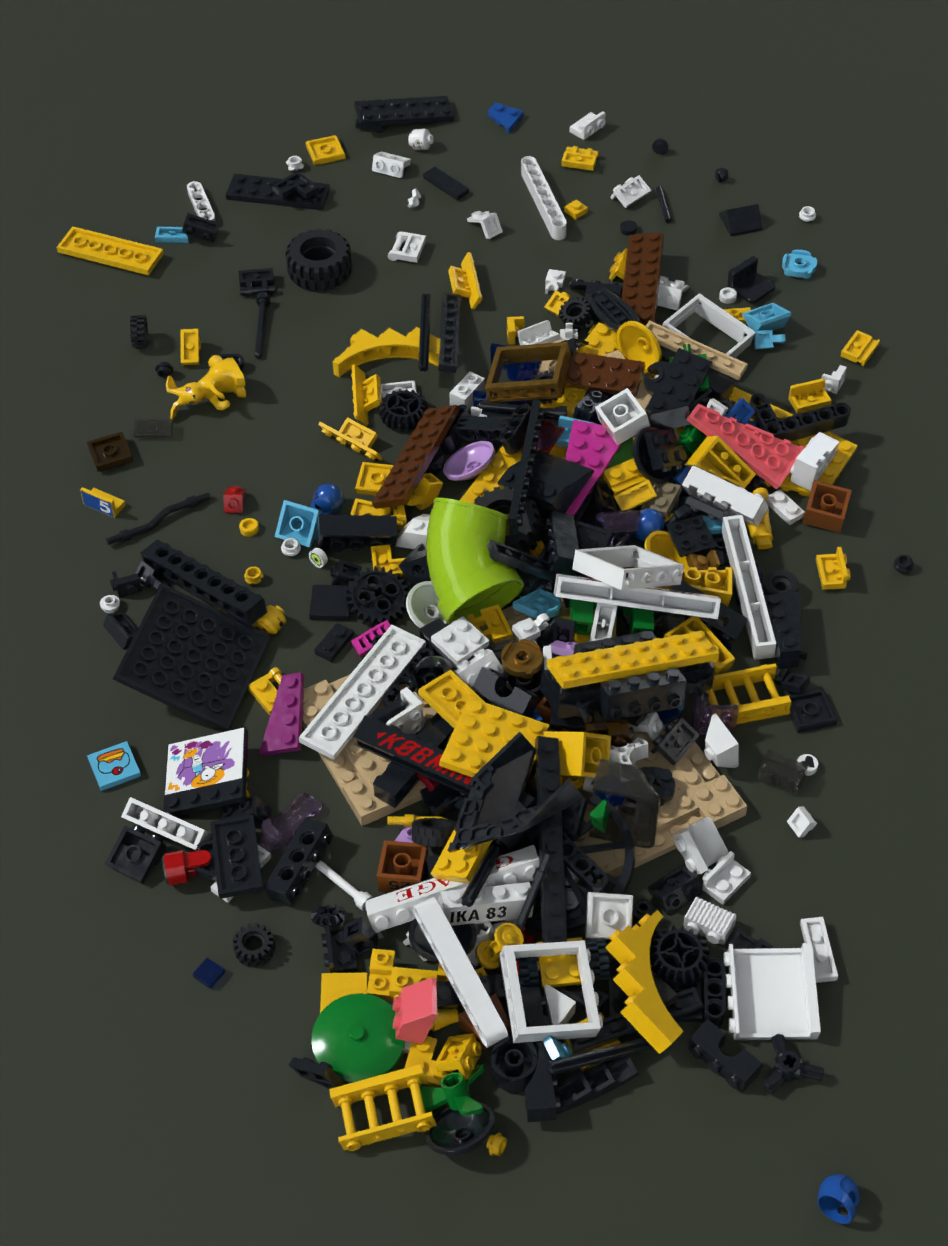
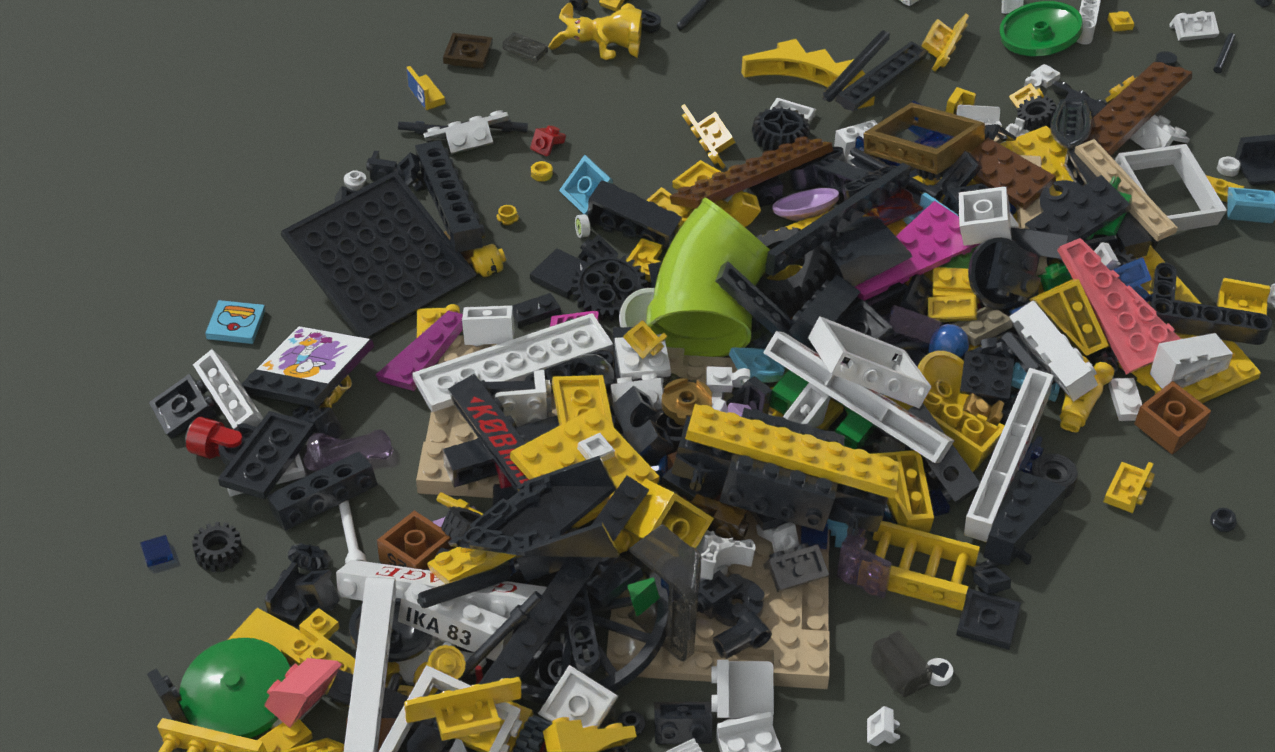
camera: 30 degrees right, 5 degrees down
white plate [281,538,301,556] -> none
blue helmet [311,483,344,515] -> none
yellow bracket [351,364,382,426] -> none
yellow cone [430,1009,458,1032] -> none
yellow plate [467,604,513,649] -> none
yellow dish [617,321,661,372] -> none
white slope [704,713,739,768] -> none
medium azure plate [754,330,786,350] -> none
none -> yellow bracket [404,677,521,741]
none -> white bracket [423,110,509,155]
none -> white brick [462,306,515,346]
none -> white tile [577,433,615,461]
none -> yellow bracket [623,320,668,359]
none -> black piece [713,611,772,659]
none -> black plate [936,151,983,195]
none -> green dish [1000,1,1083,56]

